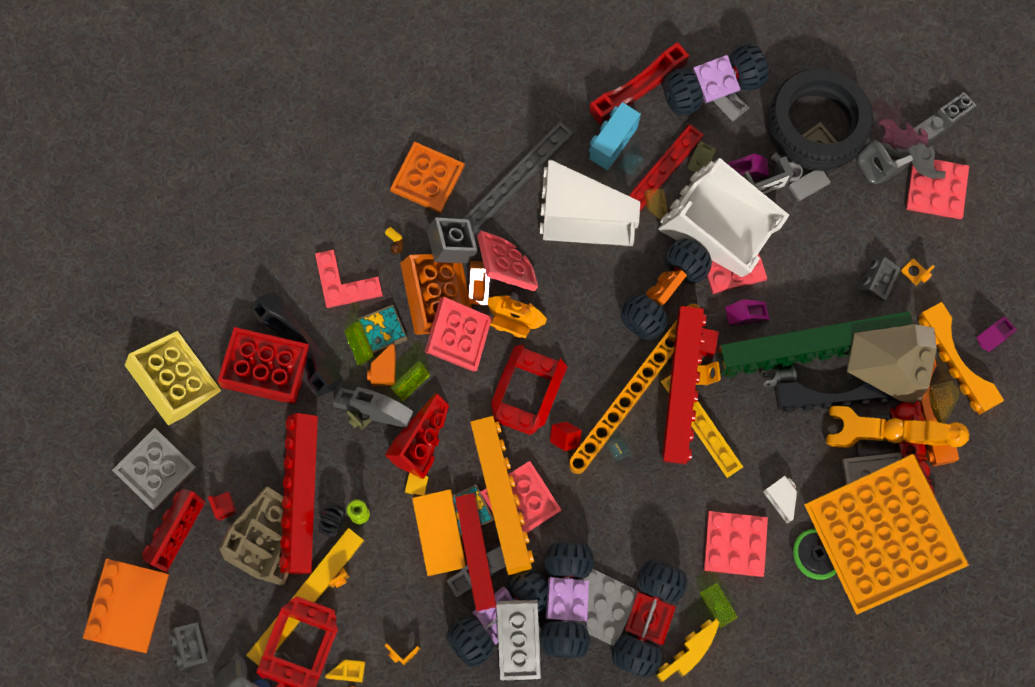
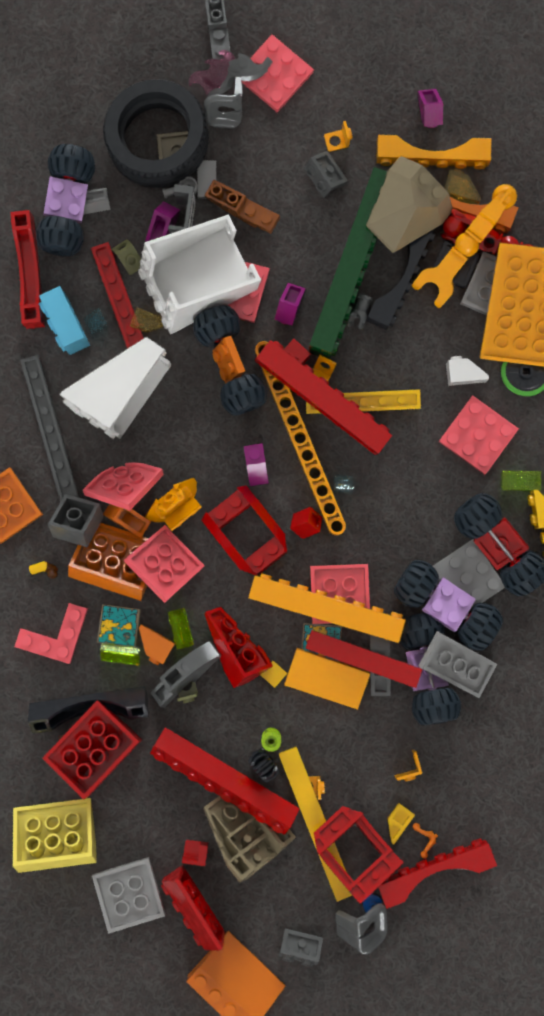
camera: 55 degrees left, 10 degrees up
none -> dark orange slope [204,179,280,234]
none -> magenta slope [243,443,269,486]

